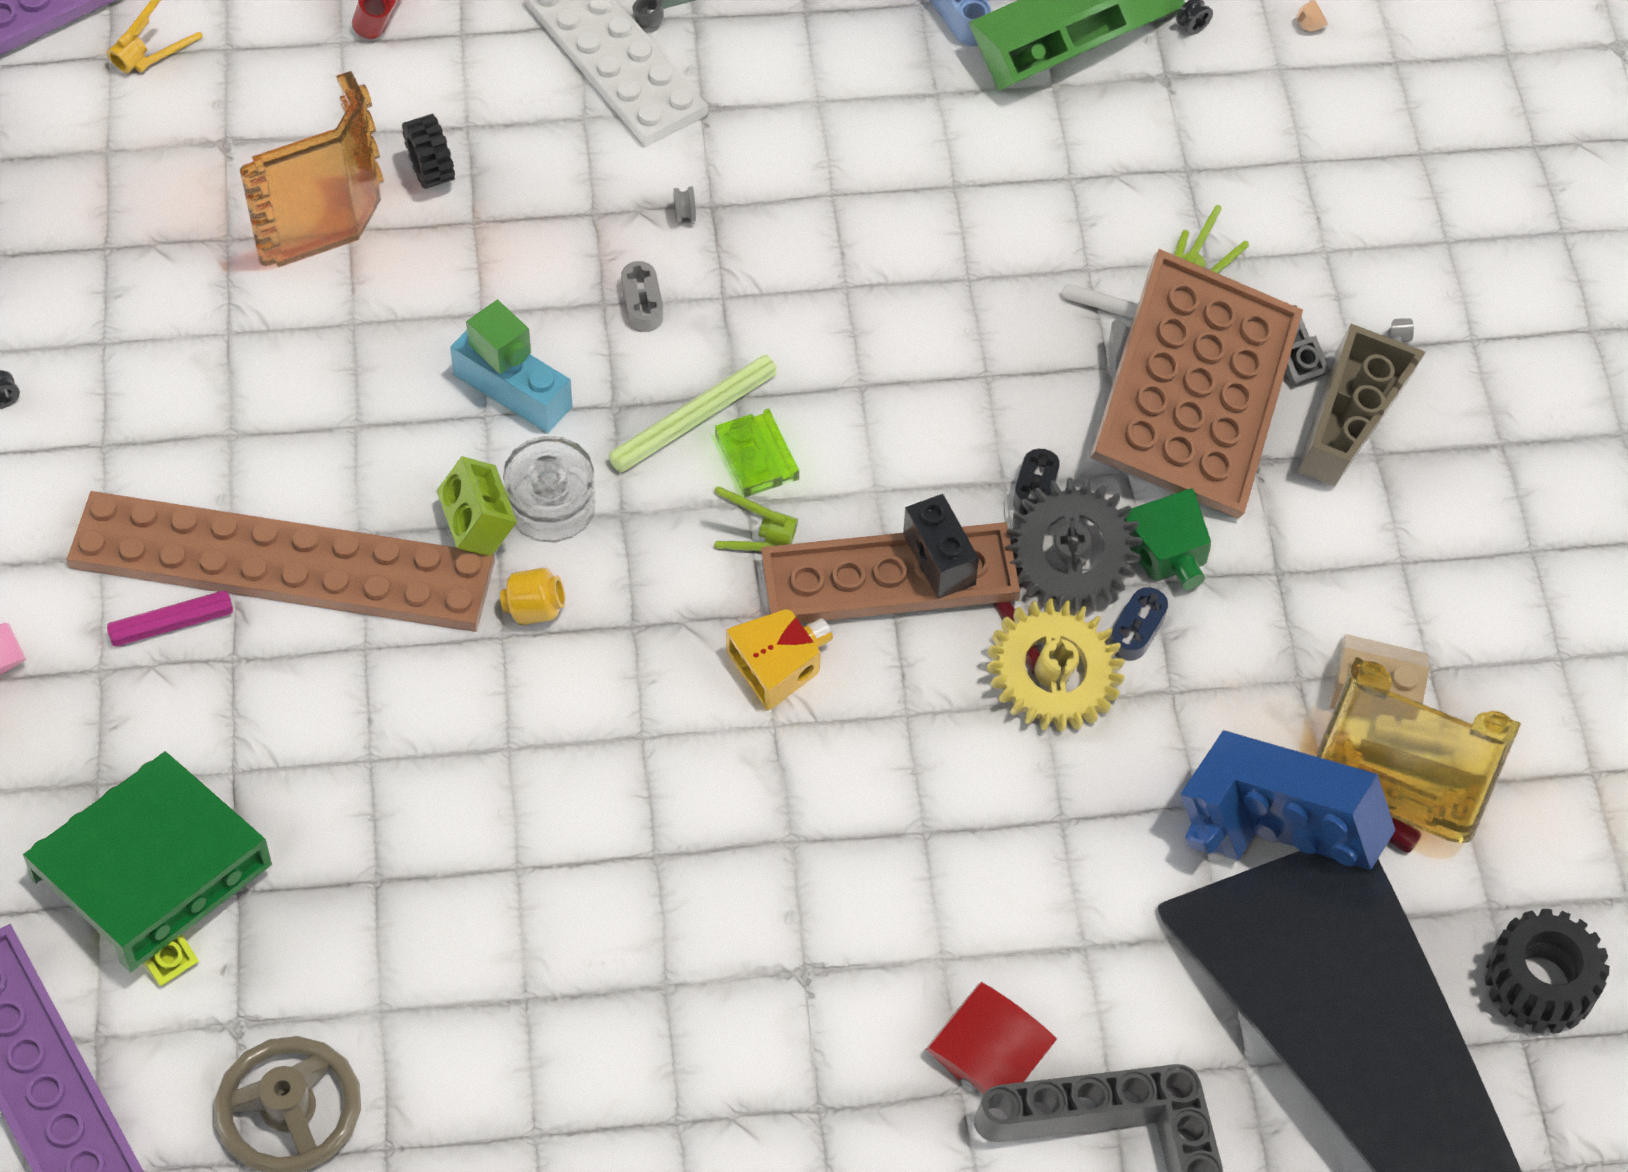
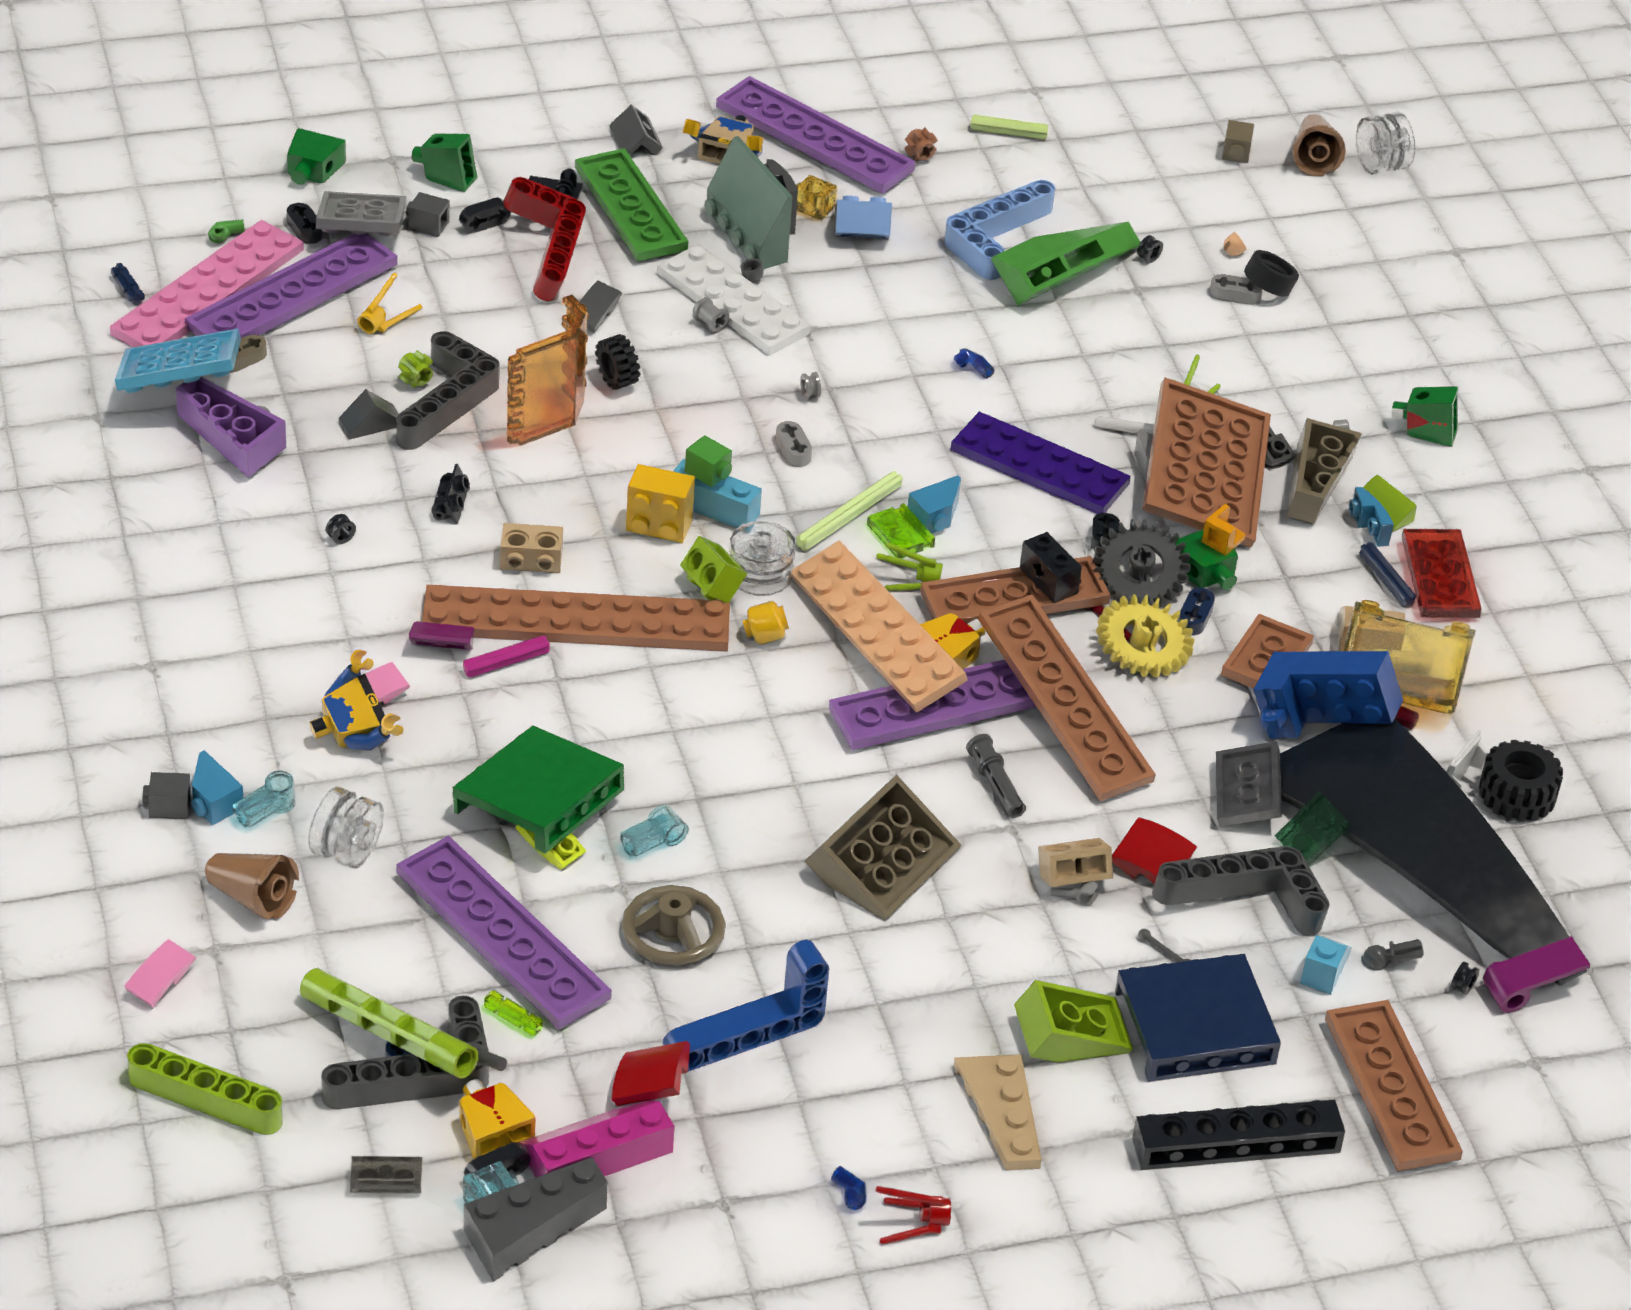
camera: 10 degrees left, 15 degrees down
none -> dark grey slope [339,389,399,440]
none -> dark grey beam [396,331,500,450]
none -> lime gear [398,350,433,388]
none -> magenta slope [409,621,475,650]
none -> black hinge [431,463,470,524]
none -> tan brick [500,523,563,573]
none -> dark grey slope [570,280,622,333]
none -> clear light blue piece [620,804,689,857]
none -> yellow brick [626,464,695,543]
none -> light grey bush [693,297,729,333]
none -> light nougat plate [790,540,968,713]
none -> dark tan slope [804,775,961,921]
none -> medium lavender plate [829,659,1036,750]
none -> dark azure slope [907,475,961,536]
none -> dark purple plate [950,411,1131,514]
none -> clear blue arm [954,348,995,379]
none -> dark grey pin [966,734,1026,818]
none -> nougat plate [978,594,1156,801]
none -> tan brick [1038,838,1113,887]
none -> light grey hand [1051,881,1098,906]
none -> light orange panel [1202,504,1246,556]
none -> light grey beam [1210,274,1263,304]
none -> flat silver plate [1216,741,1282,827]
none -> nougat plate [1221,614,1314,689]
none -> black tyre [1244,250,1299,297]
none -> clear green plate [1274,791,1352,866]
none -> dark azure slope [1349,487,1394,547]
none -> dark blue axle [1359,542,1416,608]
none -> lime slope [1363,475,1417,532]
none -> green torso [1392,386,1458,447]
none -> clear red plate [1401,529,1482,618]
none -> white piece [1446,730,1487,788]

